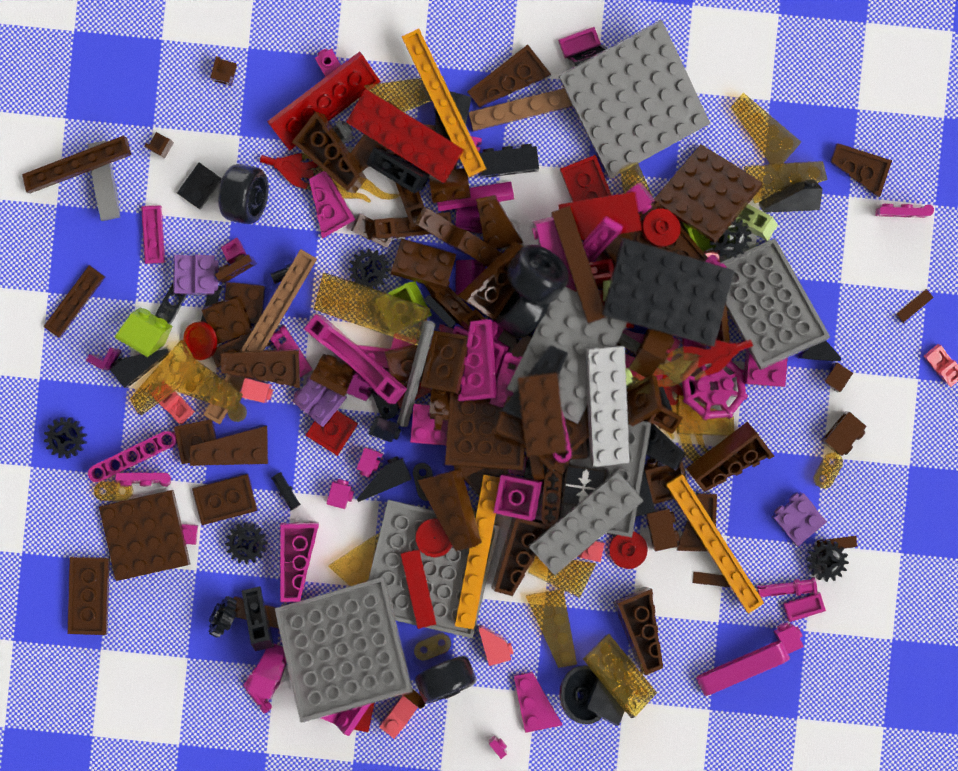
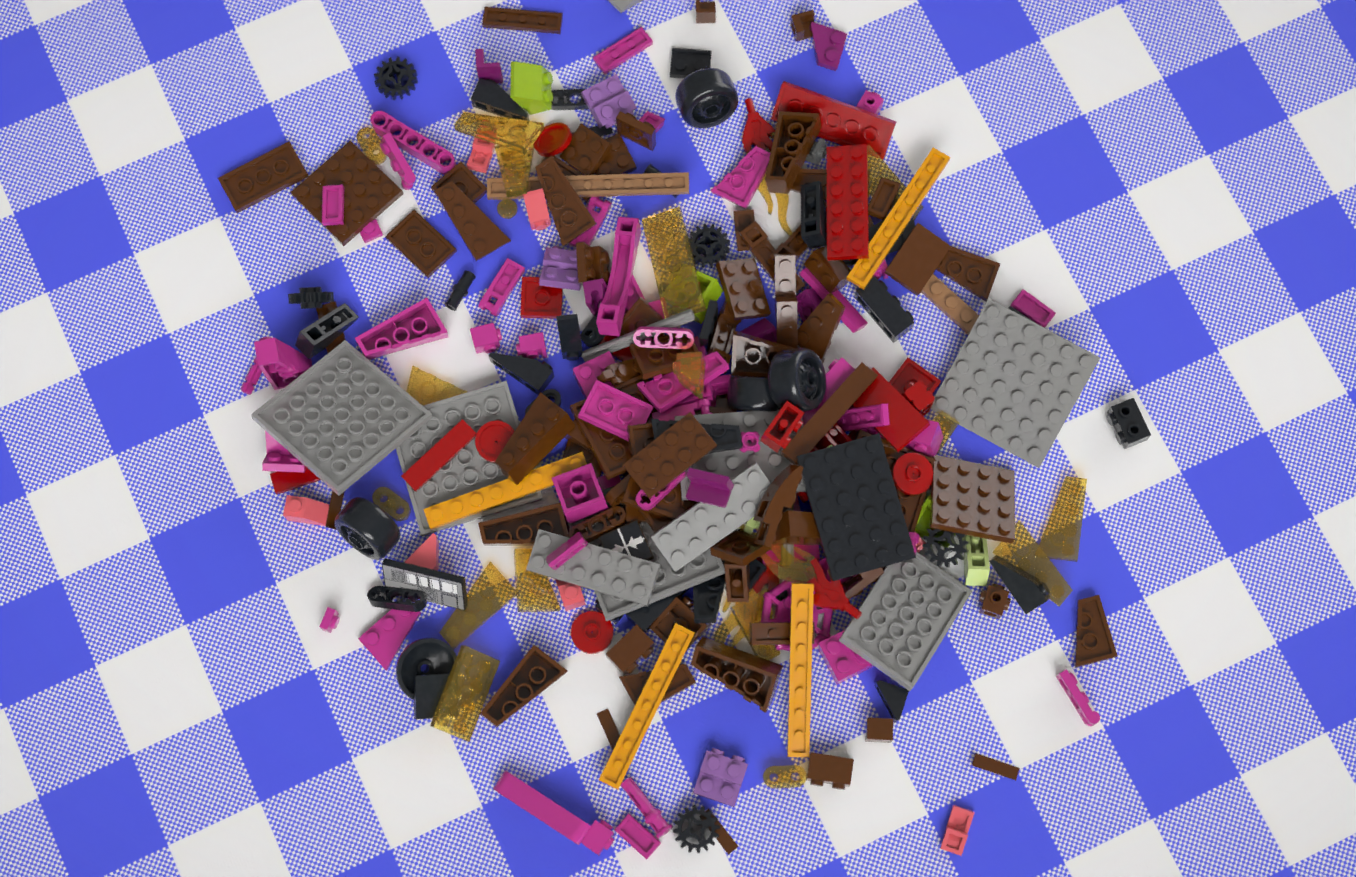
camera: 60 degrees right, 15 degrees down
black gear [225,522,268,564] -> none
none -> dark pink tile [322,185,344,226]
none -> black beam [367,586,427,612]
none -> tile [382,558,468,610]
none -> dark pink plate [478,258,525,317]
none -> dark pink slope [546,532,588,570]
none -> dark pink plate [578,380,654,441]
none -> beam [633,326,694,349]
none -> clear yellow slope [673,352,706,399]
none -> magenta panel [686,468,734,508]
none -> dark pink plate [740,431,760,453]
none -> reddish brown plate [750,622,815,645]
none -> reddish brown slope [753,464,803,548]
none -> red brick [760,401,804,453]
none -> light orange plate [787,583,814,757]
none -> magenta wing [809,22,848,71]
none -> reddish brown tile [868,177,901,220]
none -> reddish brown tile [884,223,951,296]
none -> red brick [902,381,935,417]
none -> reddish brown brick [978,584,1011,619]
none -> black brick [1107,398,1151,449]

